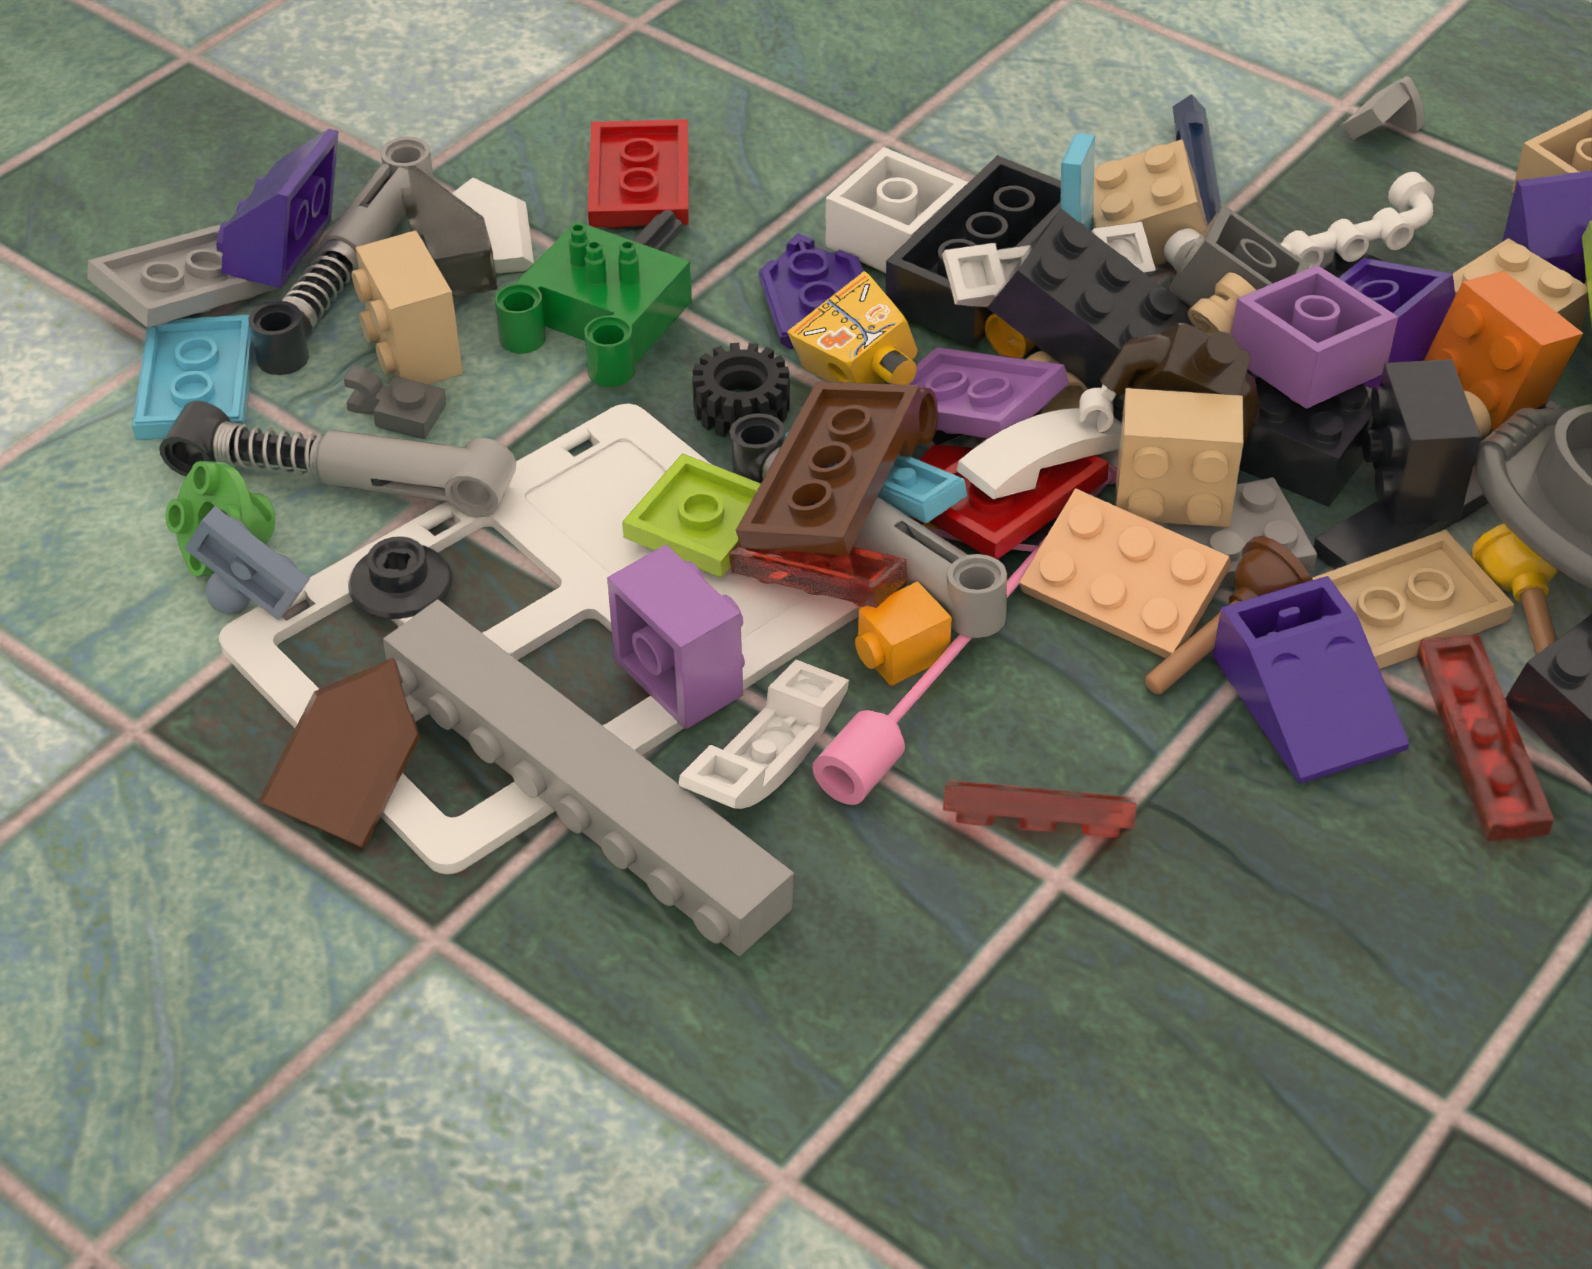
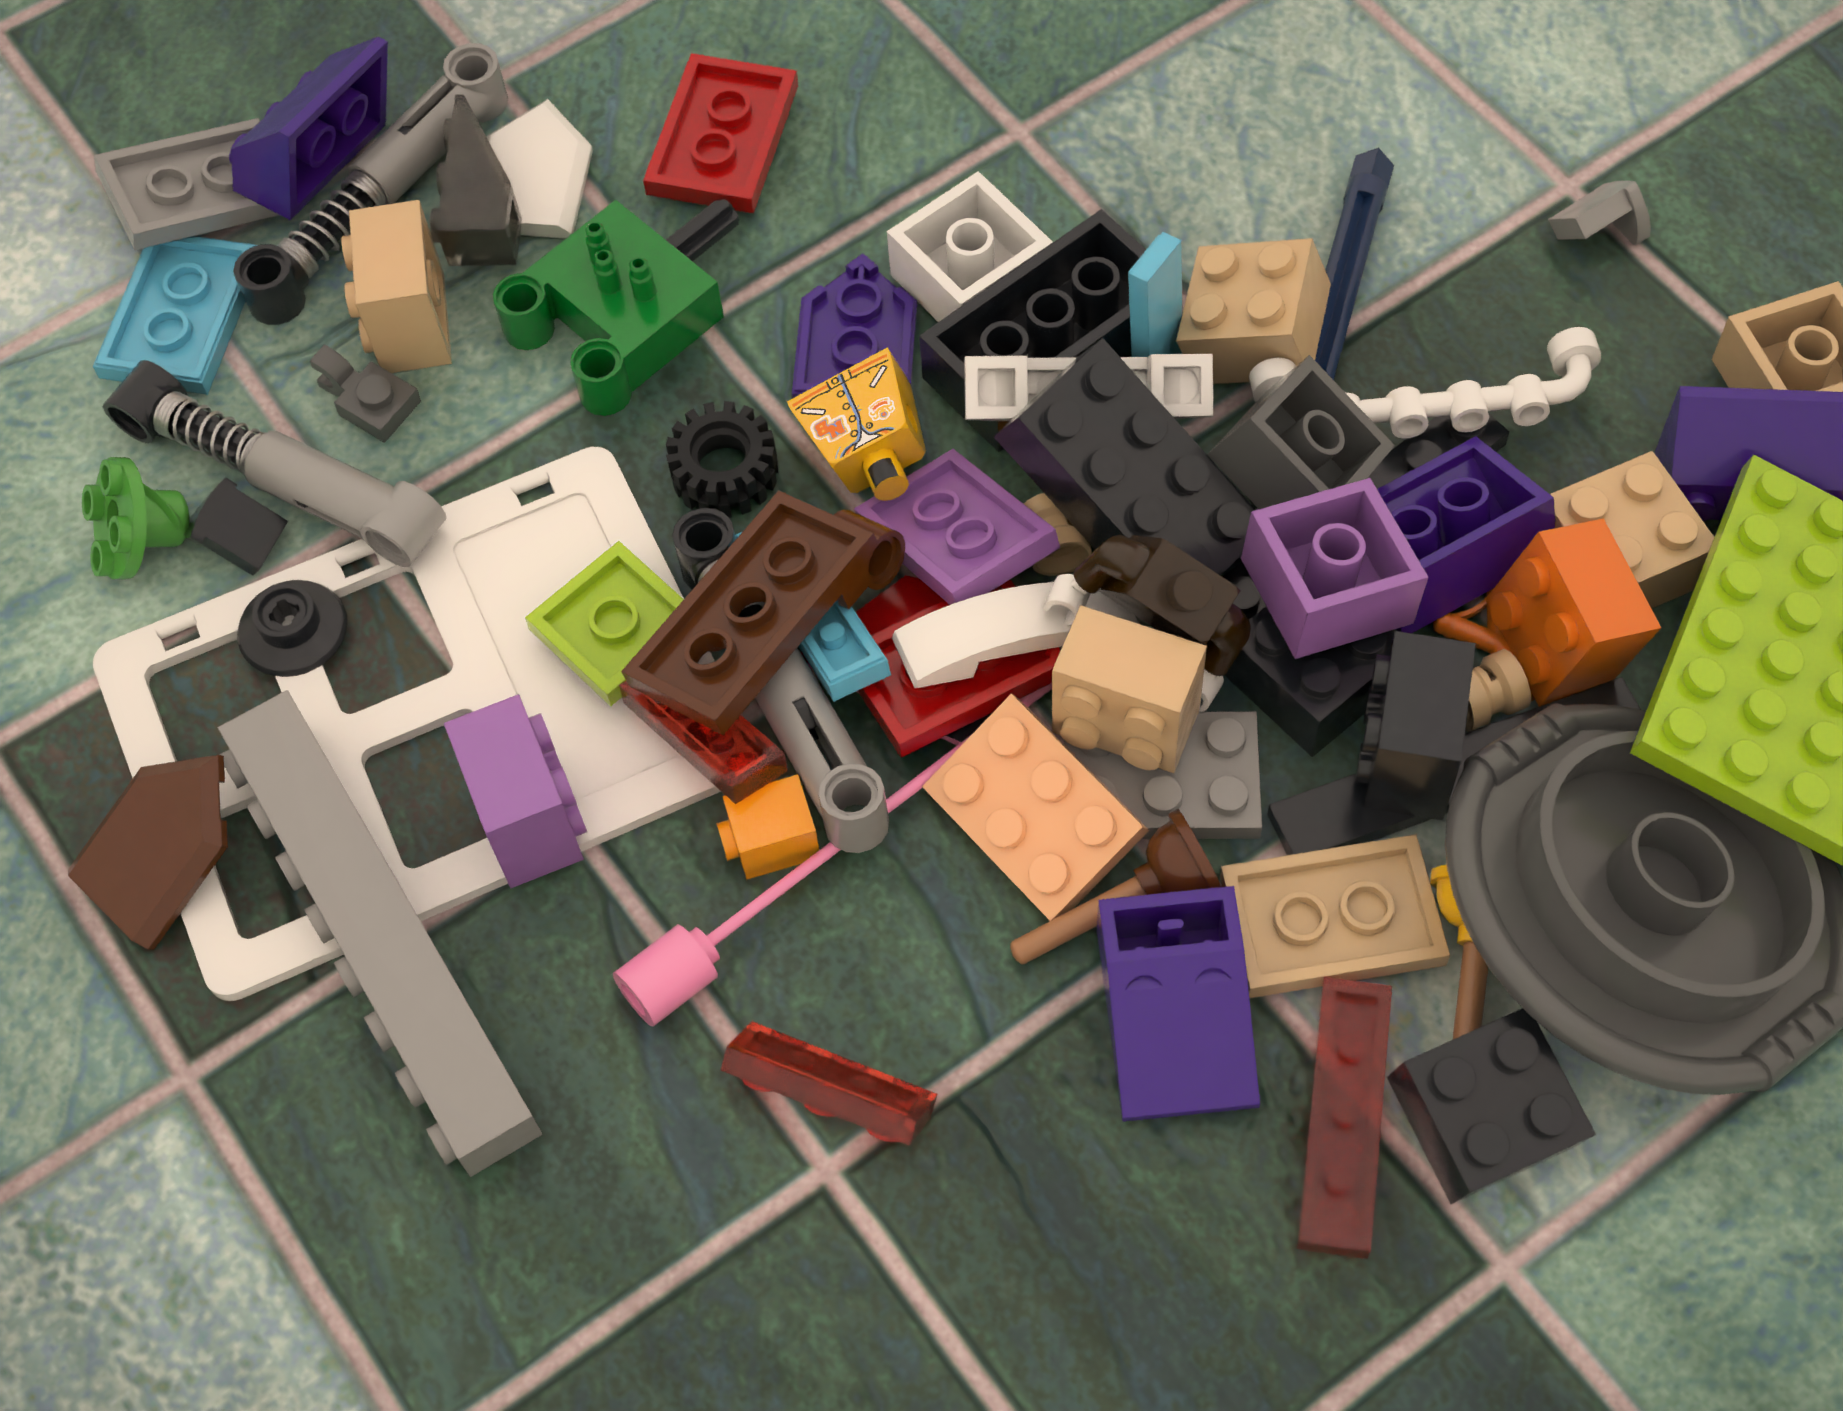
camera: 20 degrees right, 15 degrees up
sand blue plate [184,506,310,621] -> none
white slope [678,660,849,809] -> none
tan wheel [1188,273,1256,335] -> none
none -> black tile [184,477,288,575]

